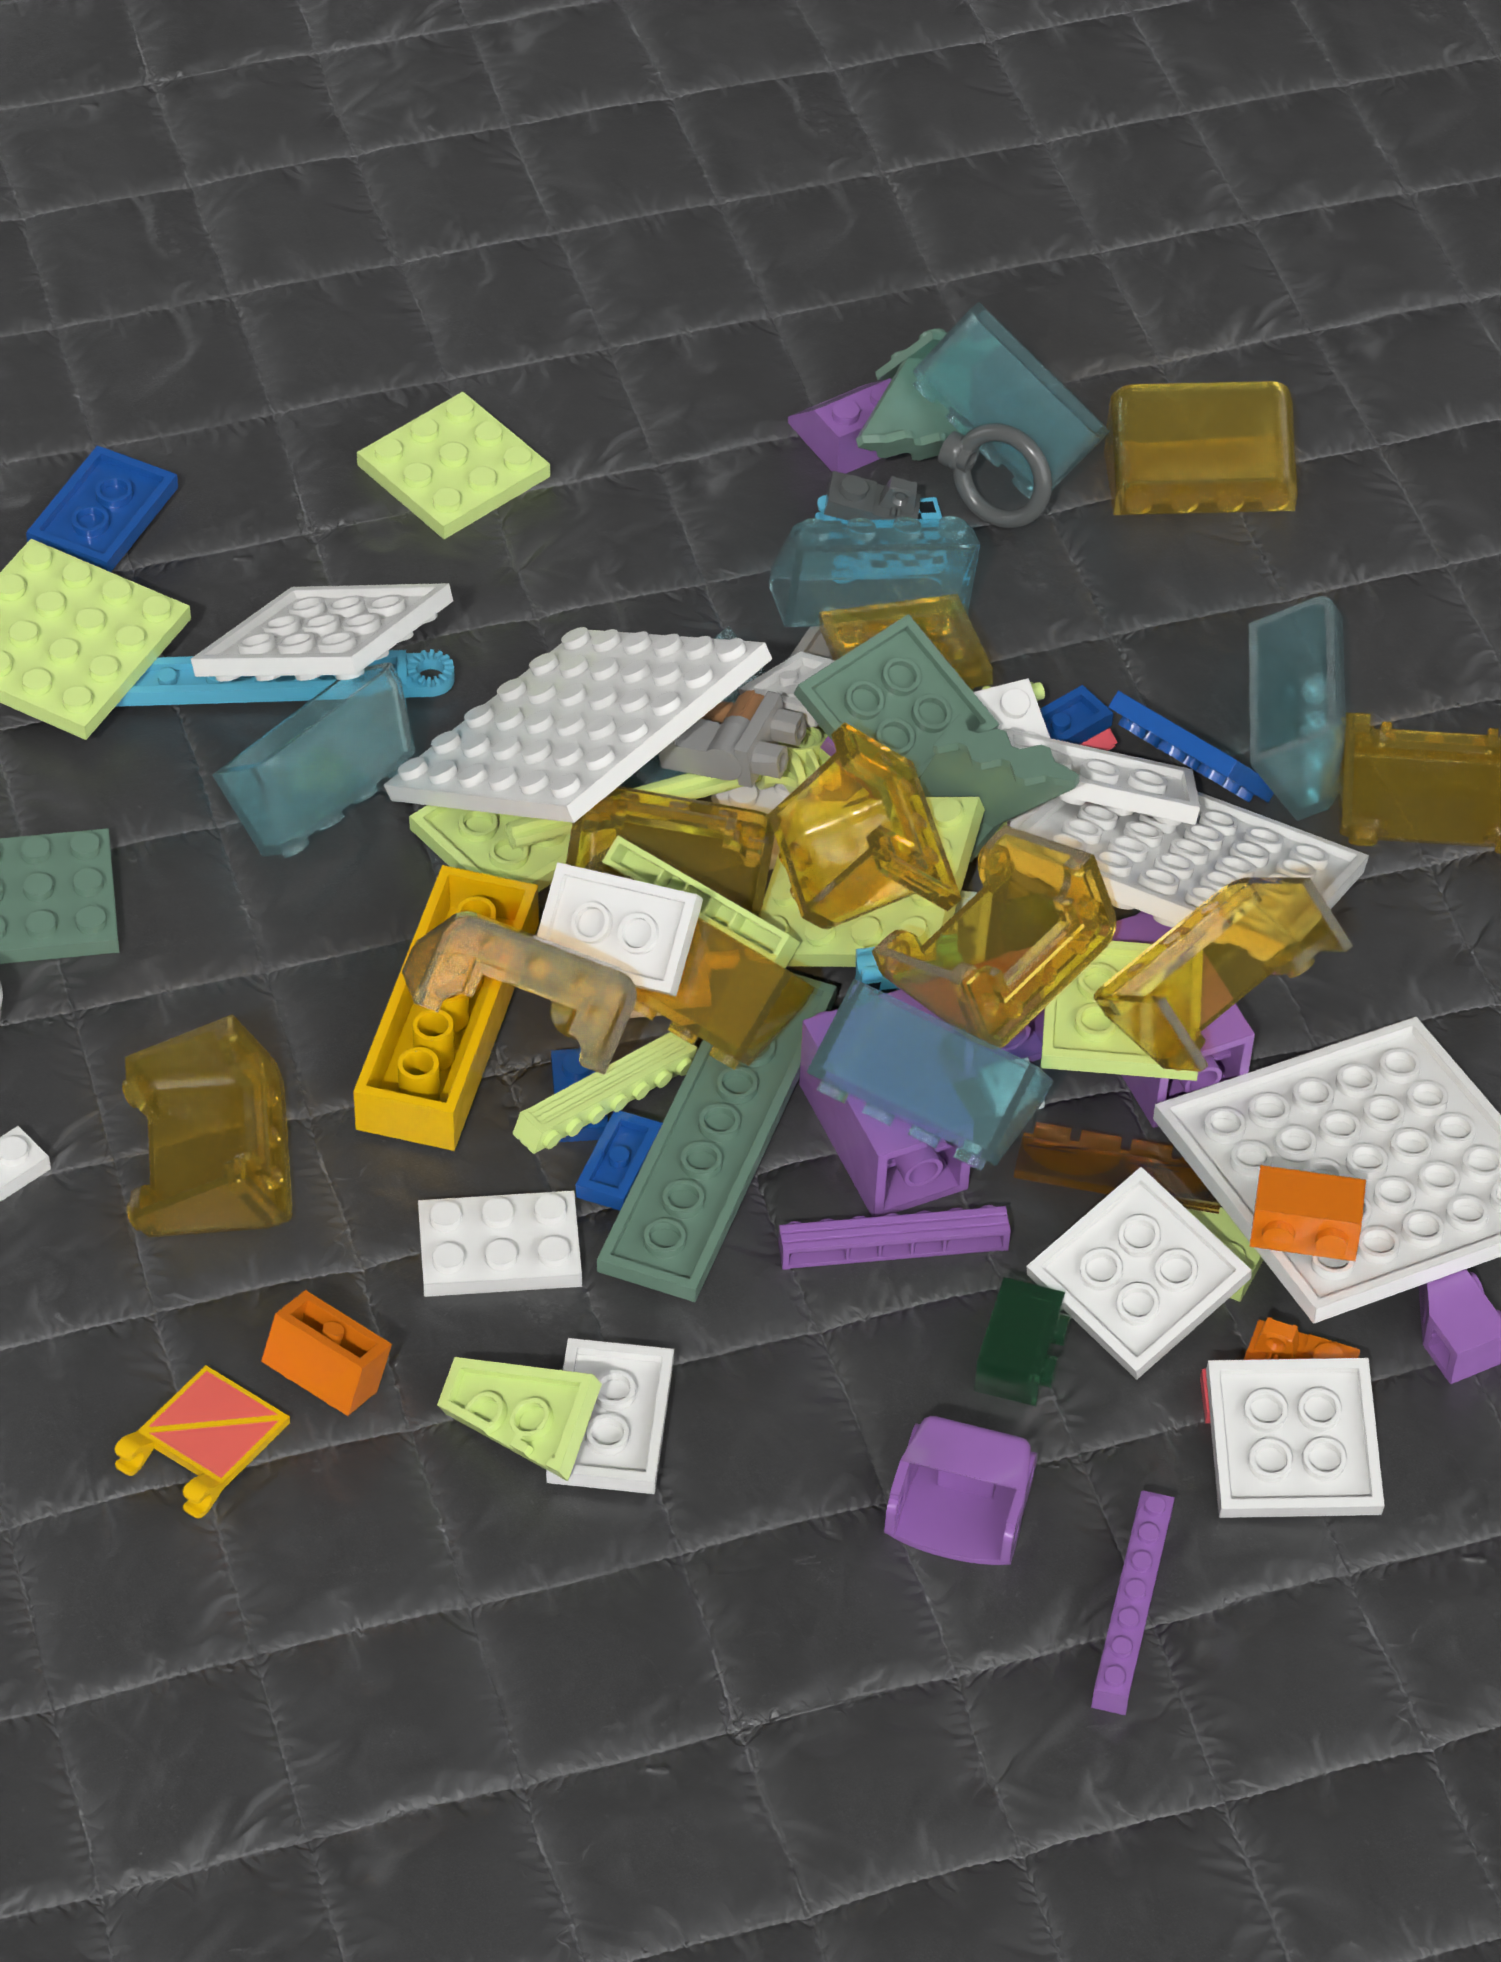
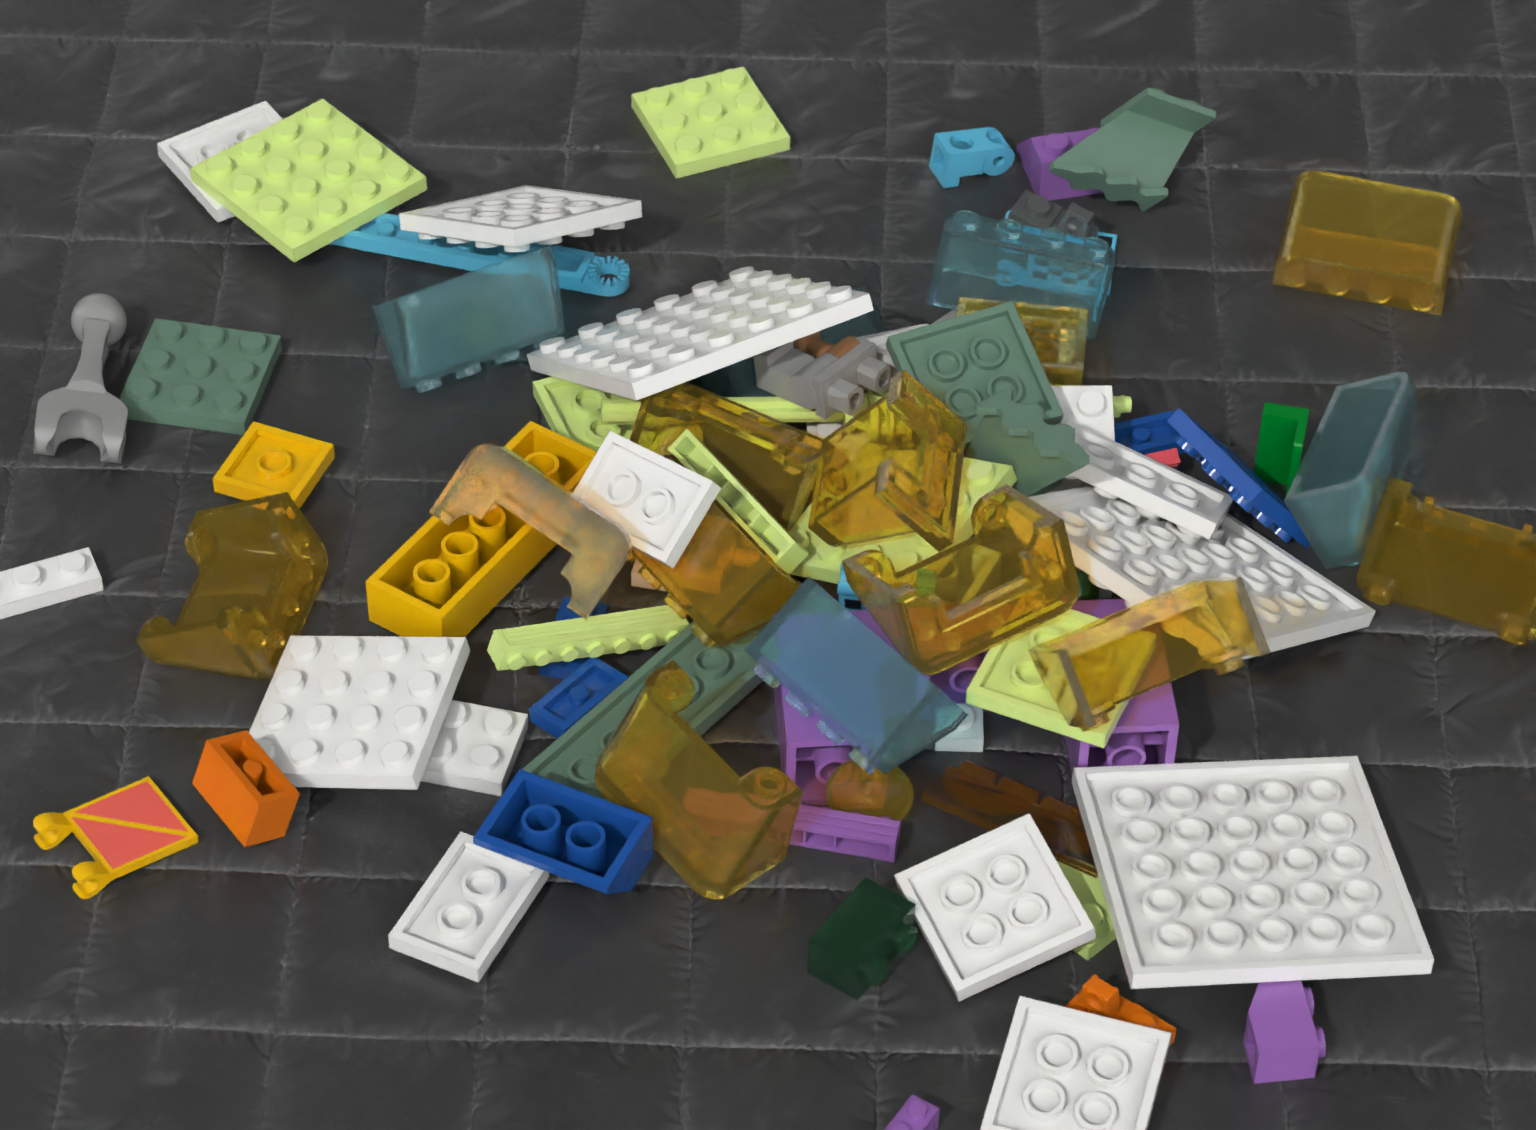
camera: 20 degrees right, 5 degrees down
blue plate [26,445,178,572] -> none
yellowish green wing [437,1357,602,1481] -> none
medium lavender piece [884,1416,1038,1565] -> none
clear light blue windscreen [913,302,1110,499] -> none
dark grey piece [938,423,1052,528] -> none
orange brick [1250,1165,1366,1261] -> none
none -> yellow plate [212,421,335,515]
none -> white plate [249,635,470,790]
none -> blue slope [473,769,654,894]
none -> clear yellow windscreen [594,660,804,900]
none -> clear yellow piece [826,757,914,821]
none -> medium azure leg [929,127,1015,188]
none -> green panel [1254,402,1310,509]

